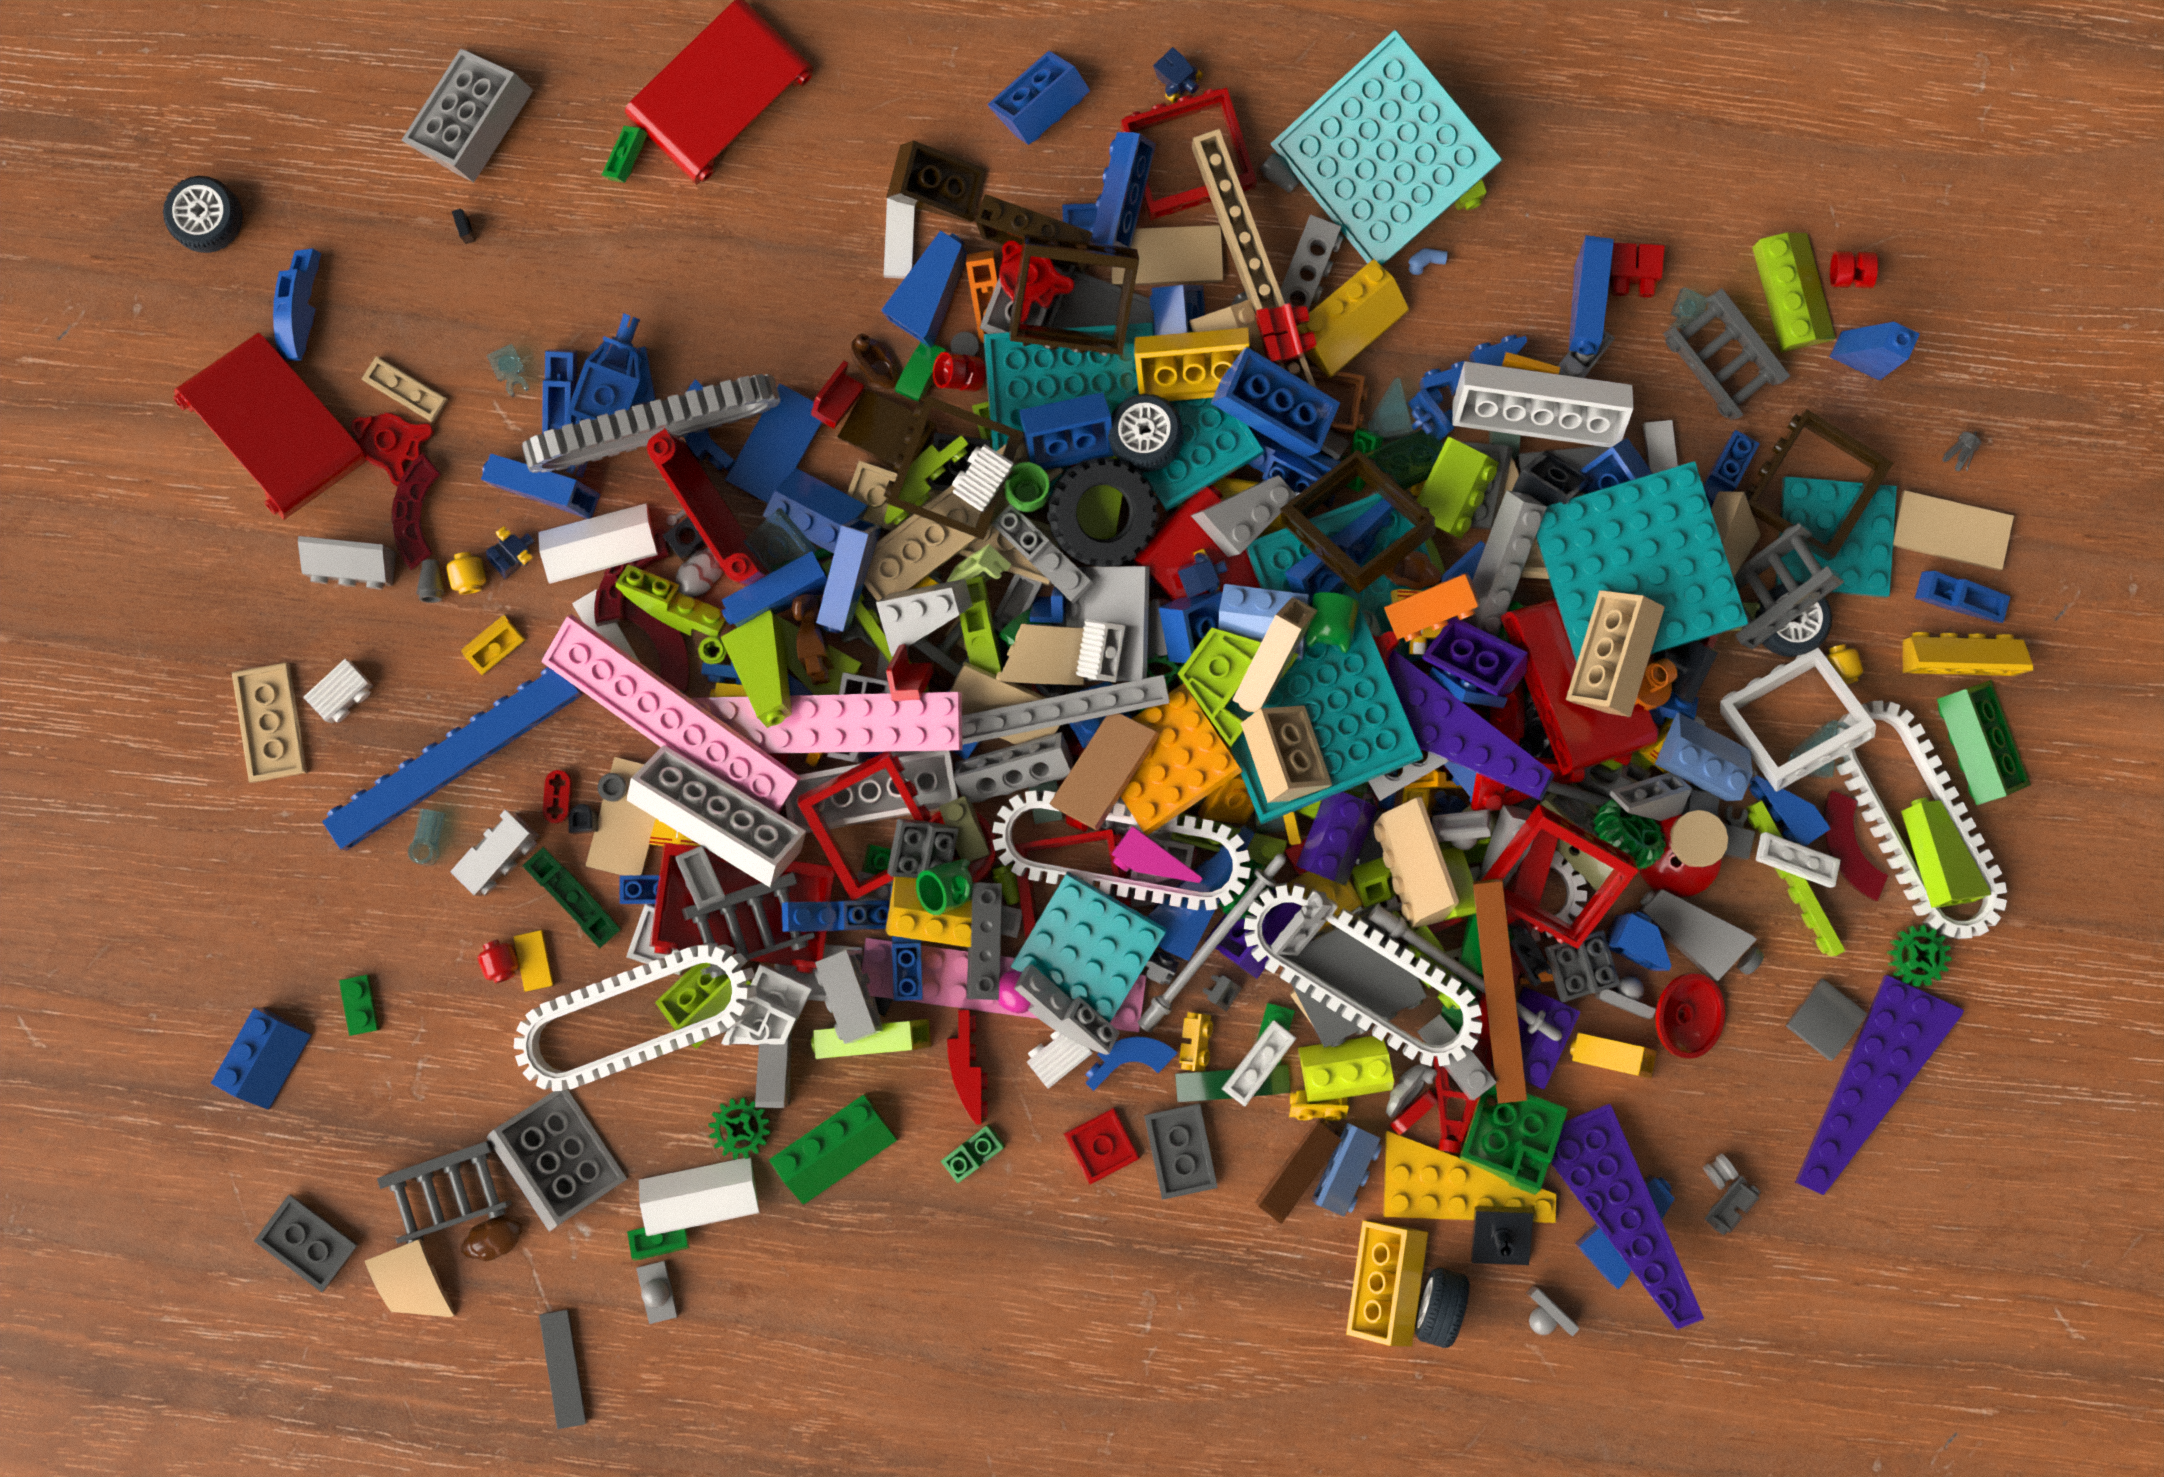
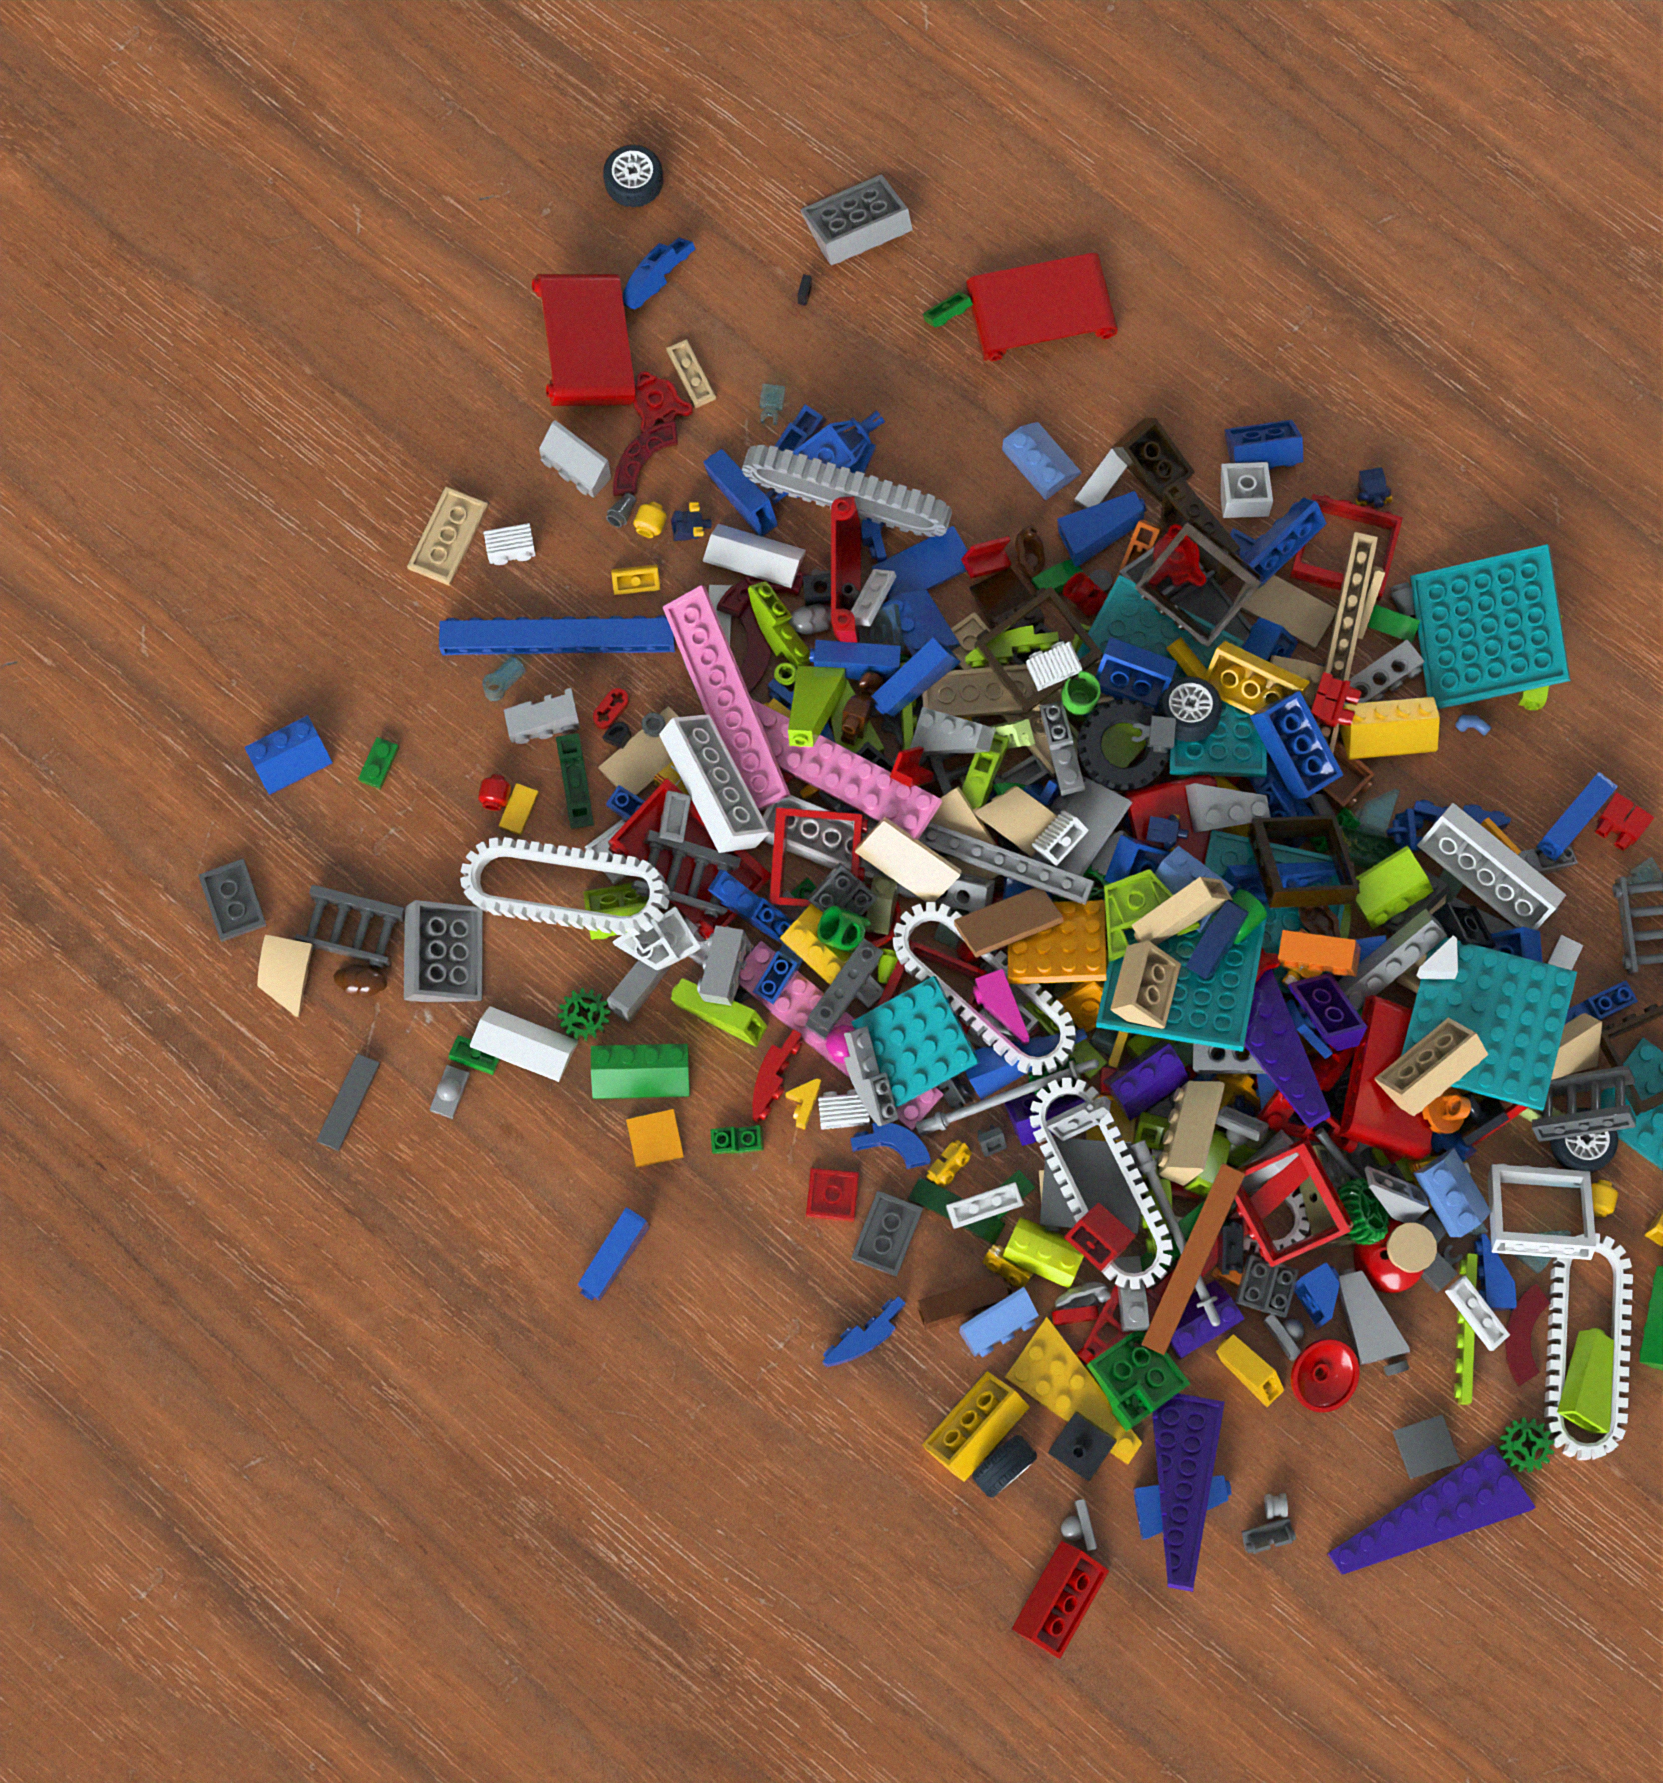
camera: 35 degrees right, 10 degrees down
none -> blue slope [578,1207,649,1301]
none -> light orange tile [626,1109,684,1168]
none -> yellow slope [786,1078,821,1129]
none -> blue slope [823,1296,905,1367]
none -> dark grey cone [841,583,861,611]
none -> white tile [851,569,896,626]
none -> tile [855,817,961,902]
none -> medium blue slope [1002,422,1082,501]
none -> red slope [1011,1541,1109,1659]
none -> red slope [1064,1203,1136,1273]
none -> dark grey brick [1131,716,1176,753]
none -> yellow tile [1167,637,1207,679]
none -> dark blue slope [1186,900,1249,979]
none -> white slope [1220,462,1273,518]
none -> tan tile [1357,566,1385,639]
none -> green slope [1367,604,1420,642]
none -> white slope [1417,935,1458,979]

